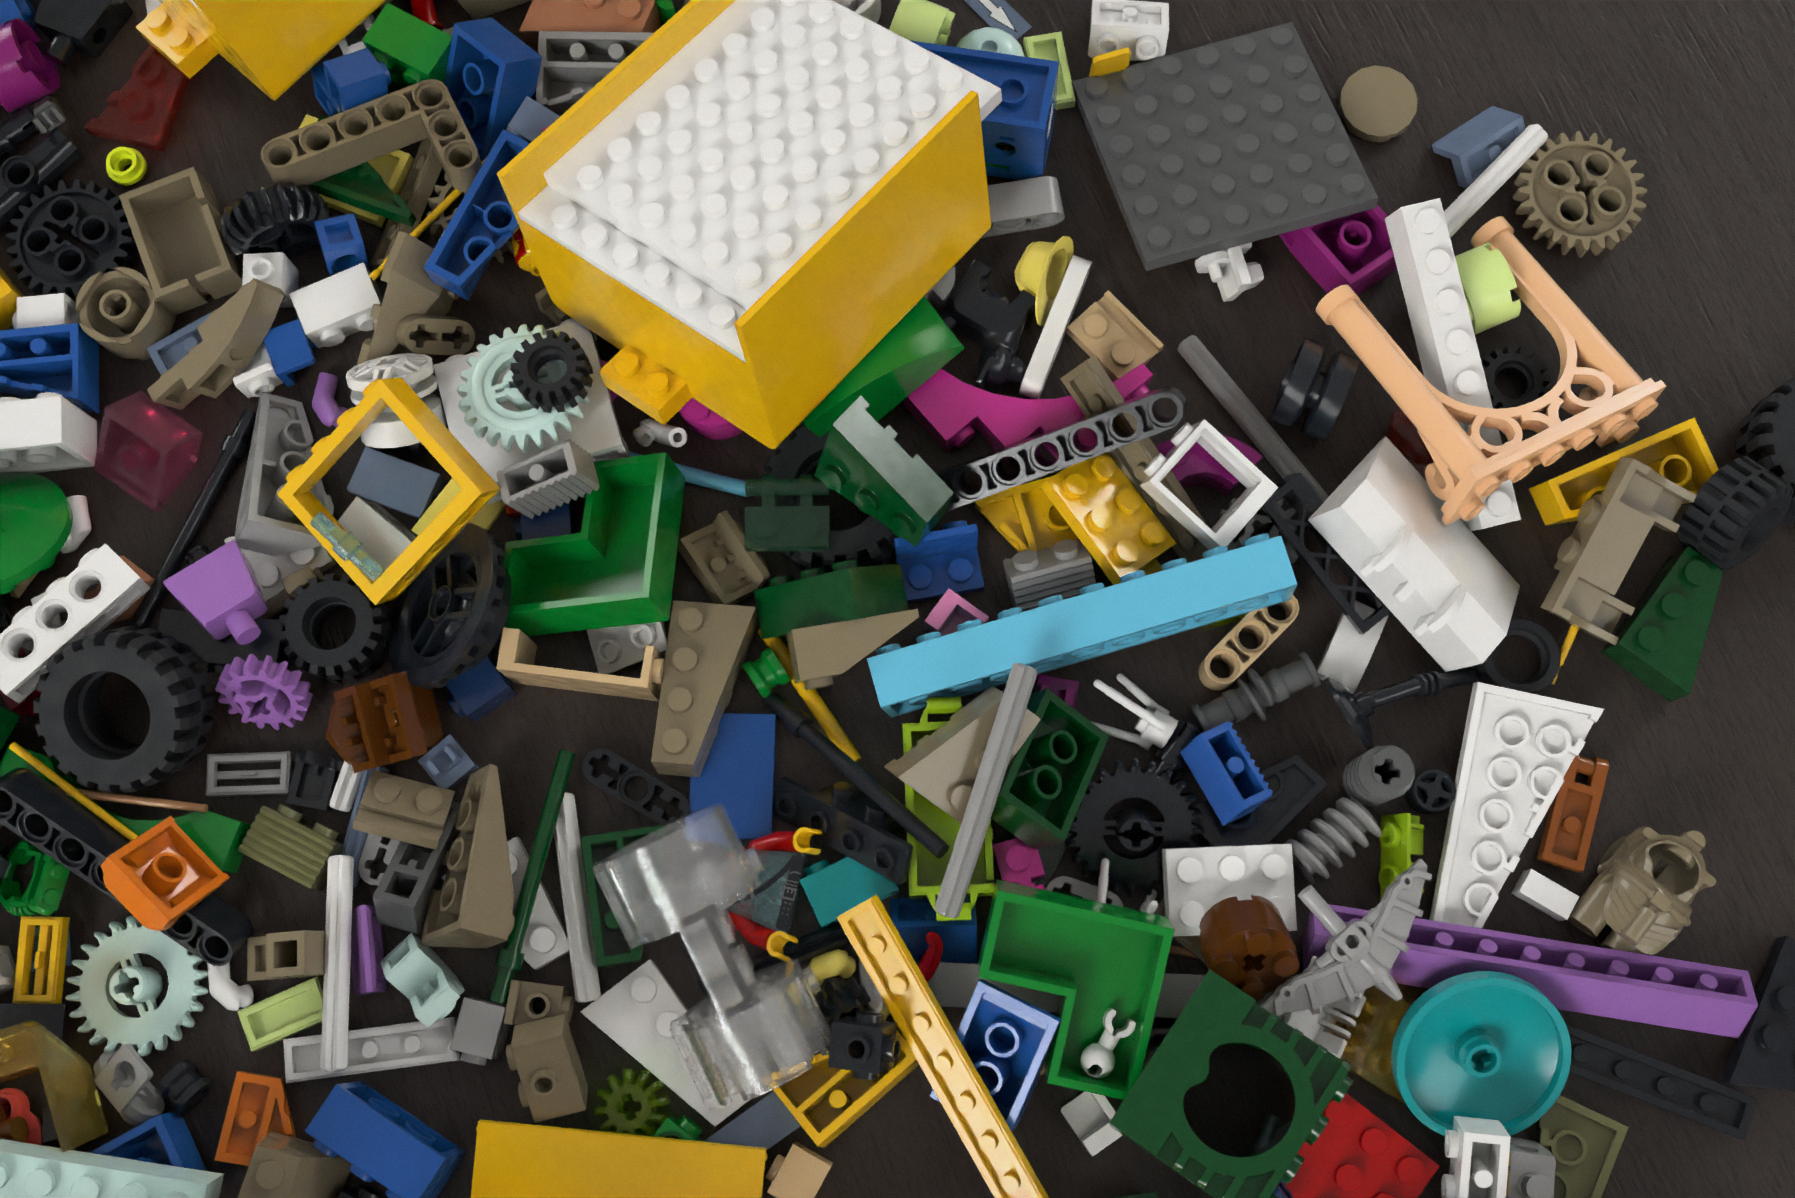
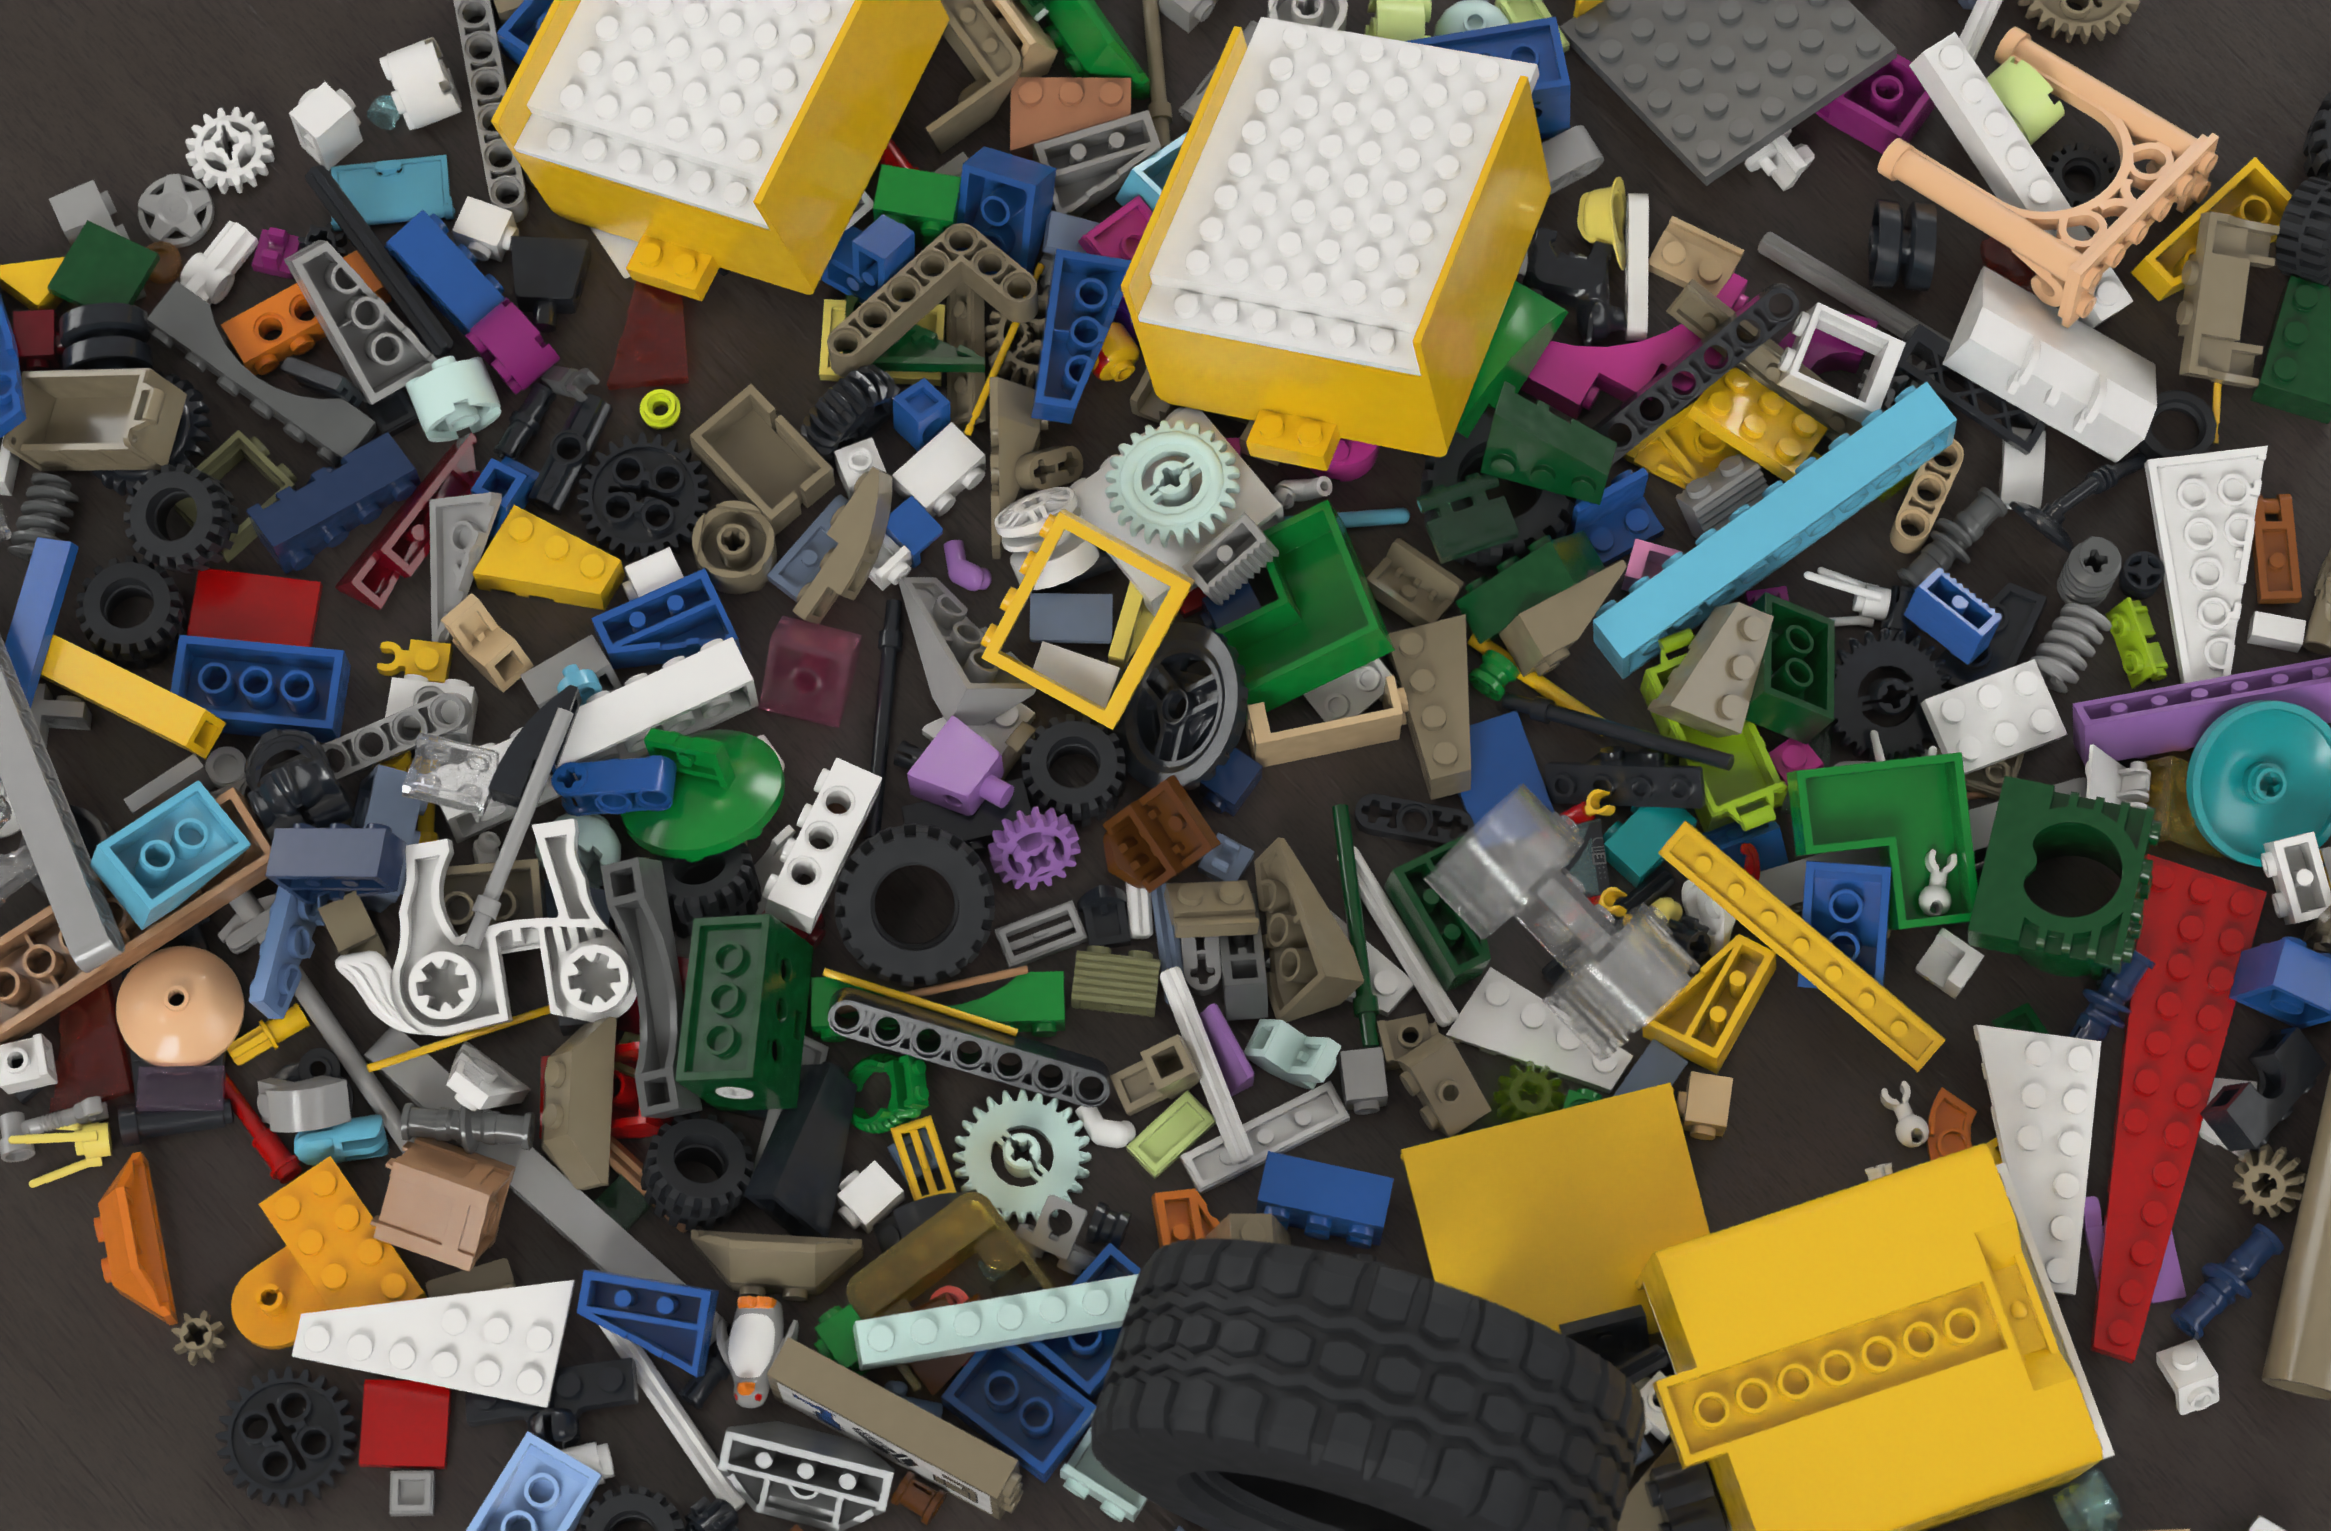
camera: 25 degrees left, 5 degrees down
orange slope [101,816,230,931] -> none
clear light blue bar [310,512,385,581] -> none
black tyre [510,330,593,413] -> none
black brick [828,1011,901,1080] -> none
light grey axle [935,663,1038,918] -> none
reddish brown brick [1198,895,1300,1002] -> none
light grey bar [1261,859,1432,1020] -> none

